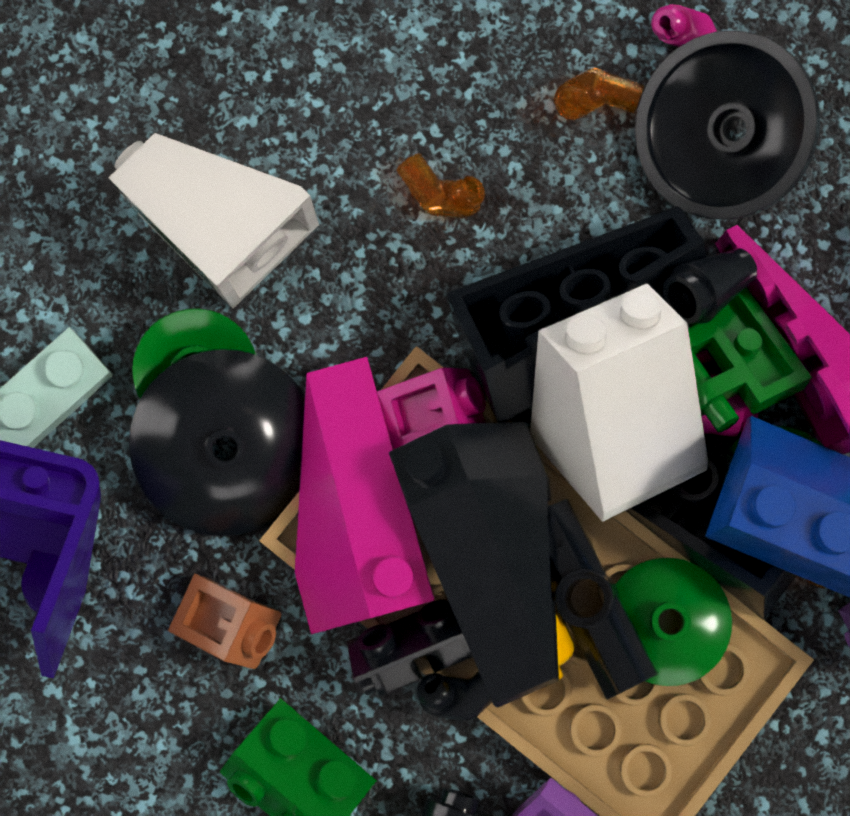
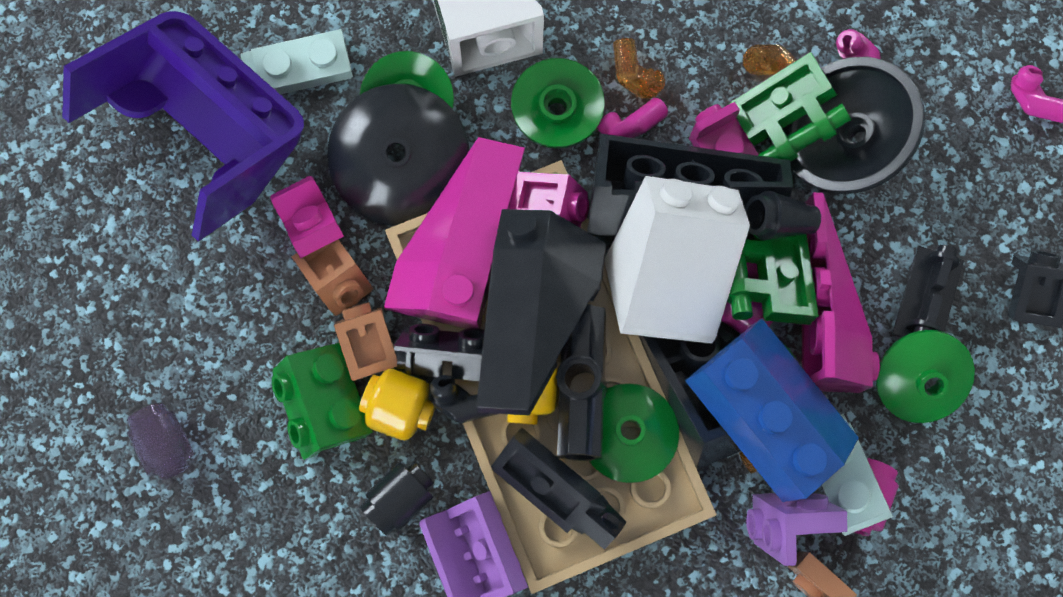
camera: 25 degrees right, 5 degrees down
none -> dark pink bracket [270,176,344,259]
none -> nougat bracket [334,302,397,381]
none -> yellow head [359,369,435,441]
none -> black hinge [491,427,626,550]
none -> green dish [511,58,605,149]
none -> dark pink arm [597,98,668,138]
none -> dark pink bracket [689,102,758,156]
none -> plate [729,52,852,162]

